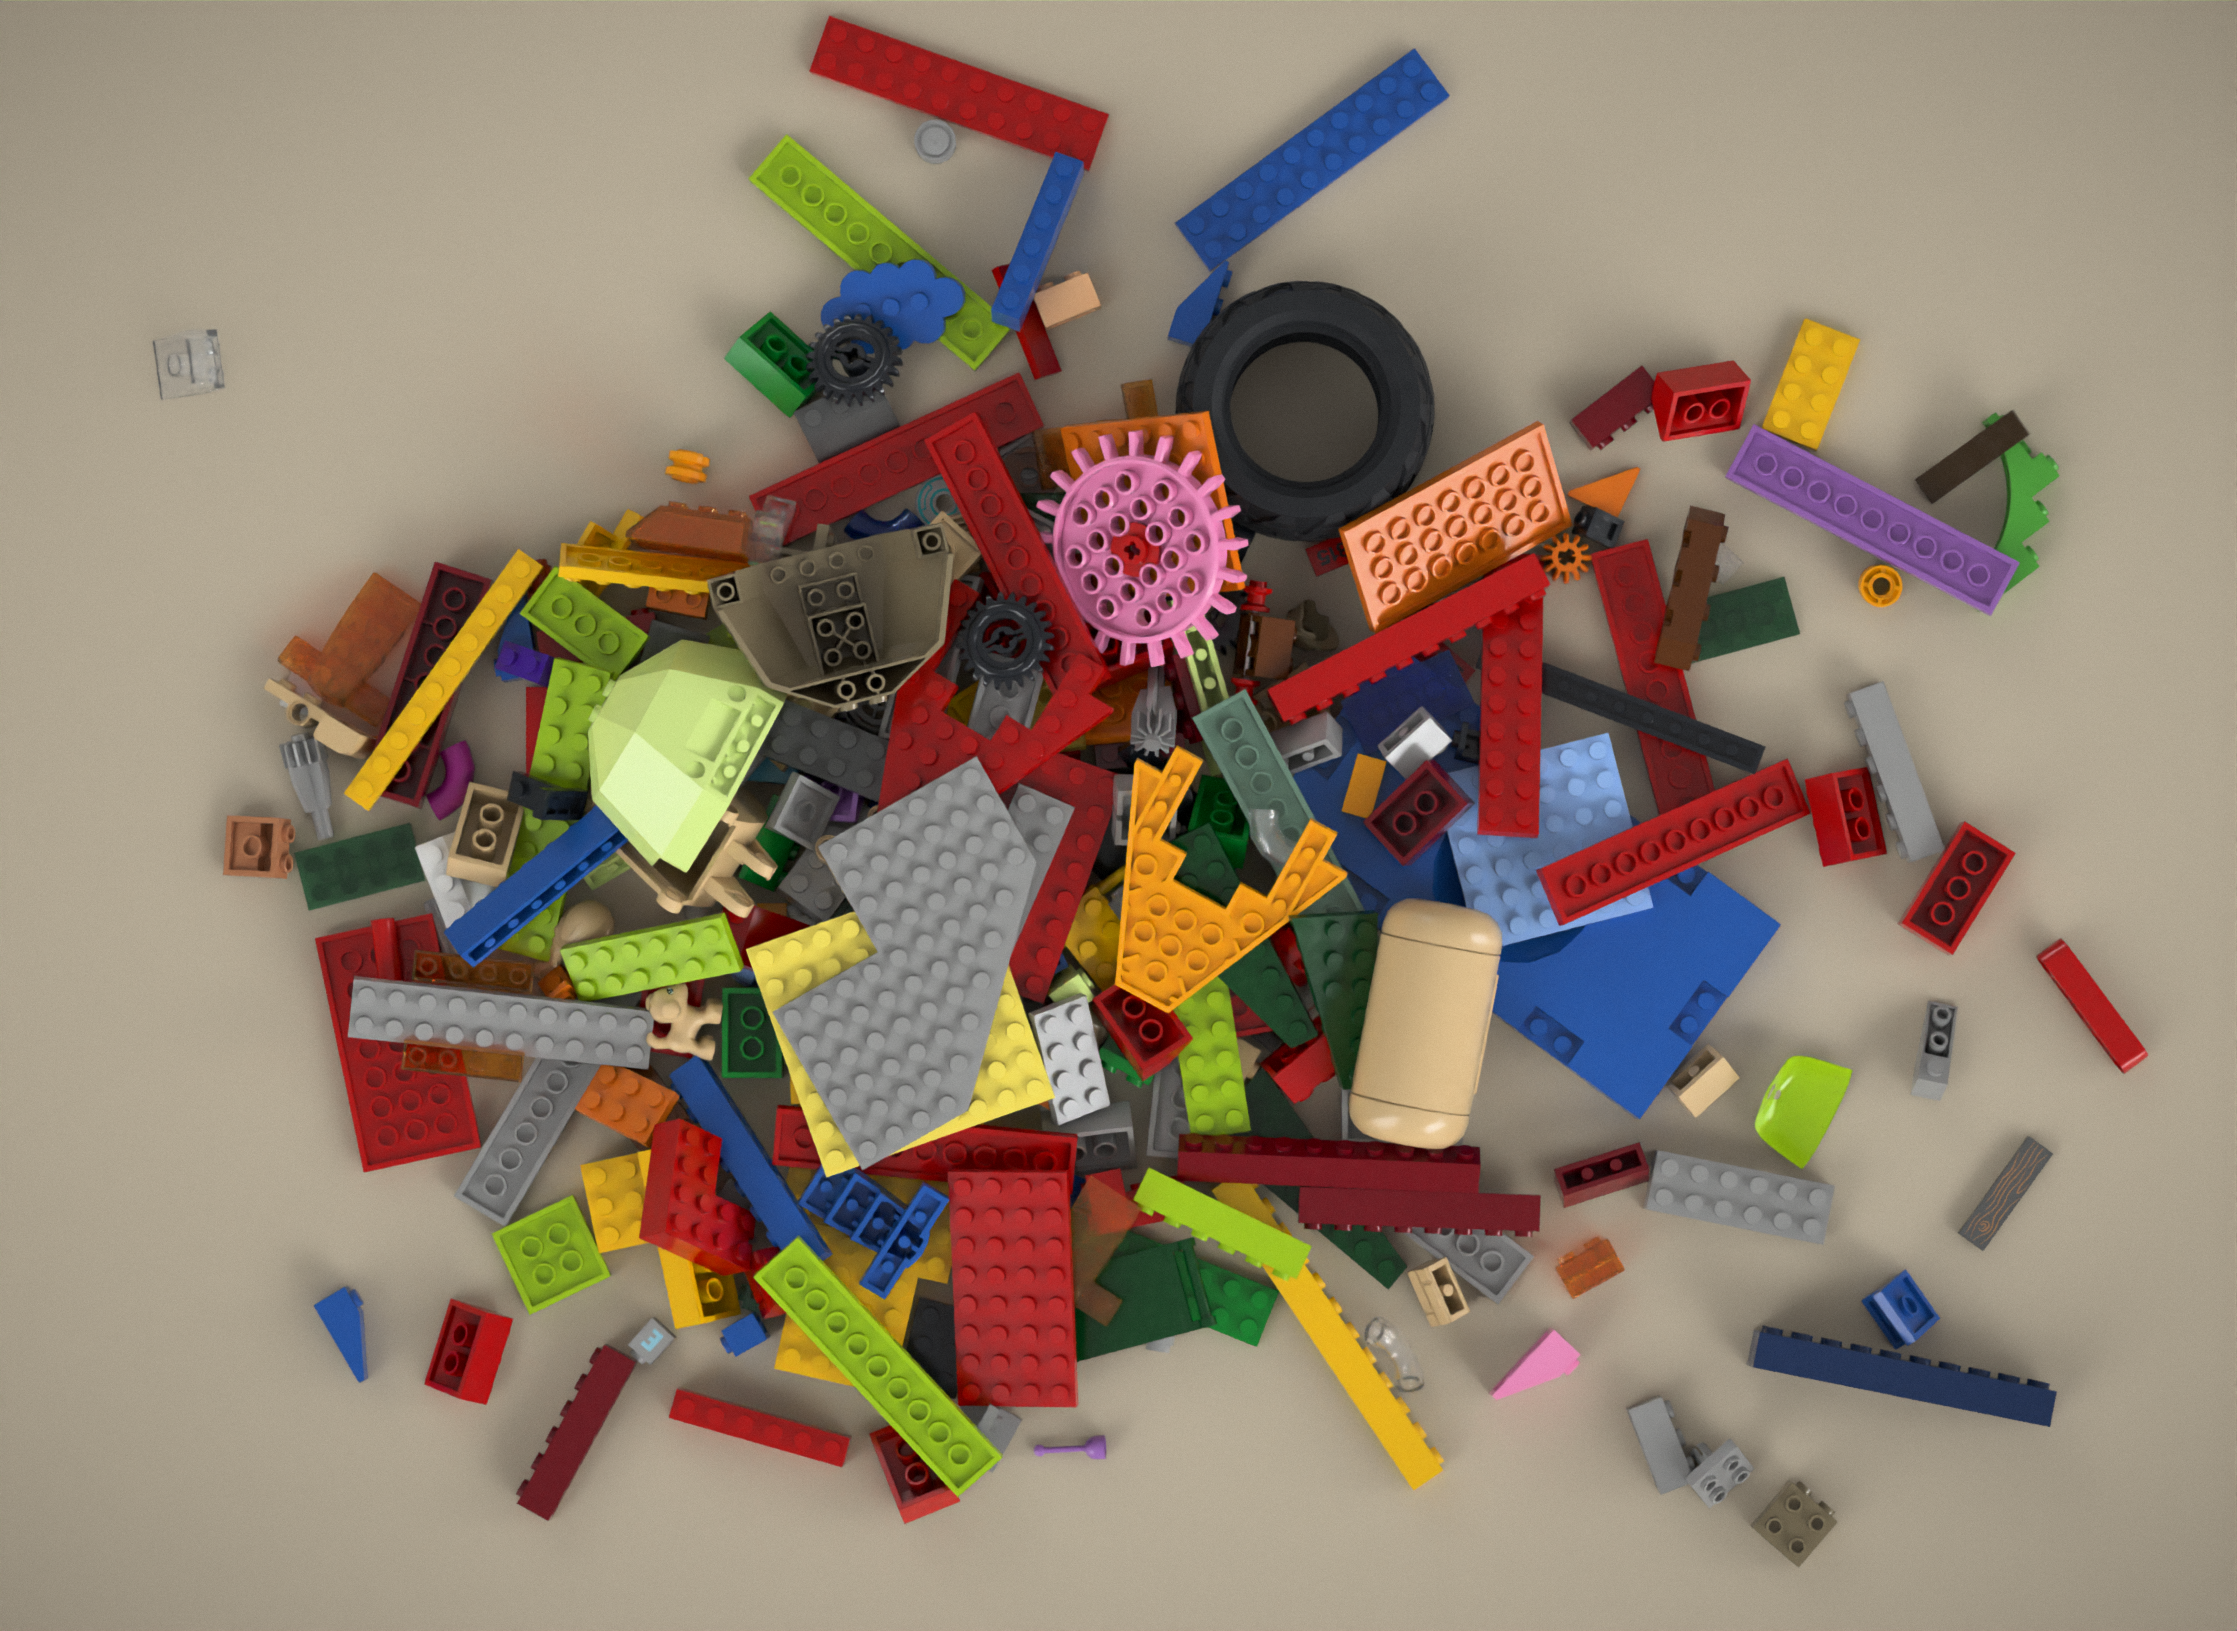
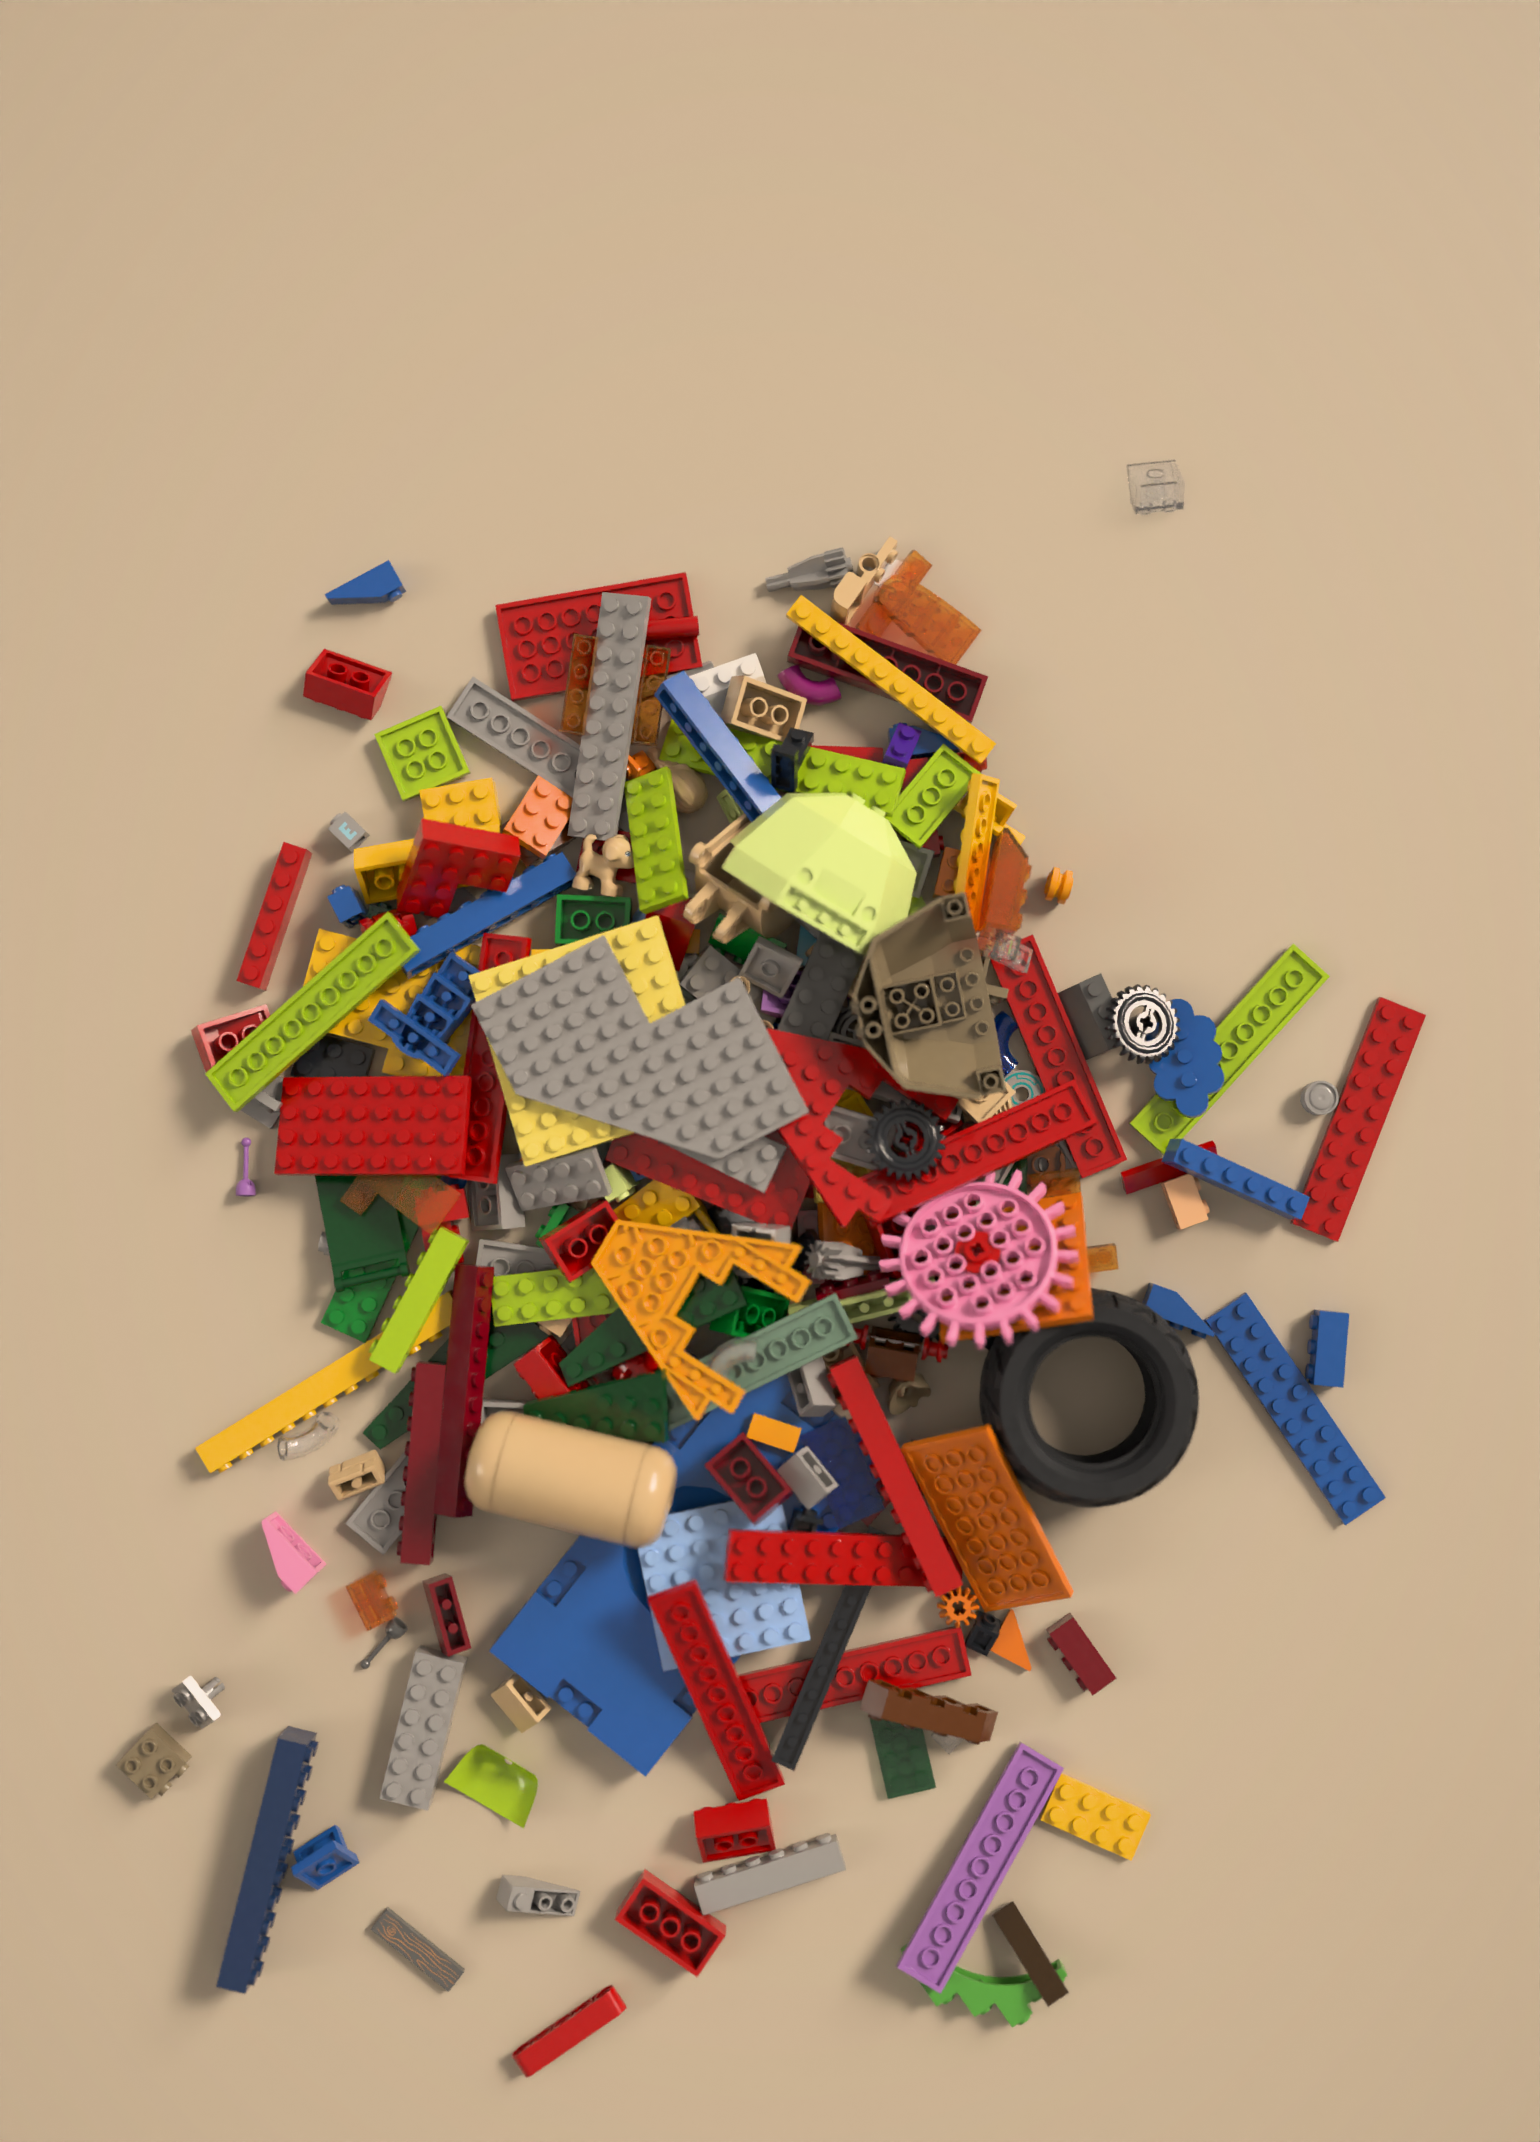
camera: 90 degrees right, 0 degrees up
nougat plate [223,816,295,879] -> none
clear green plate [294,823,426,911] -> none
dark red brick [516,1344,638,1521] -> none
green slope [724,311,817,418] -> none
red tile [1305,537,1349,577] -> none
light grey brick [1626,1396,1696,1495] -> none
red slope [1651,360,1751,442] -> none
light orange wheel [1858,564,1902,607] -> none
none -> dark grey hinge [360,1617,408,1669]
none -> blue brick [1305,1309,1349,1388]

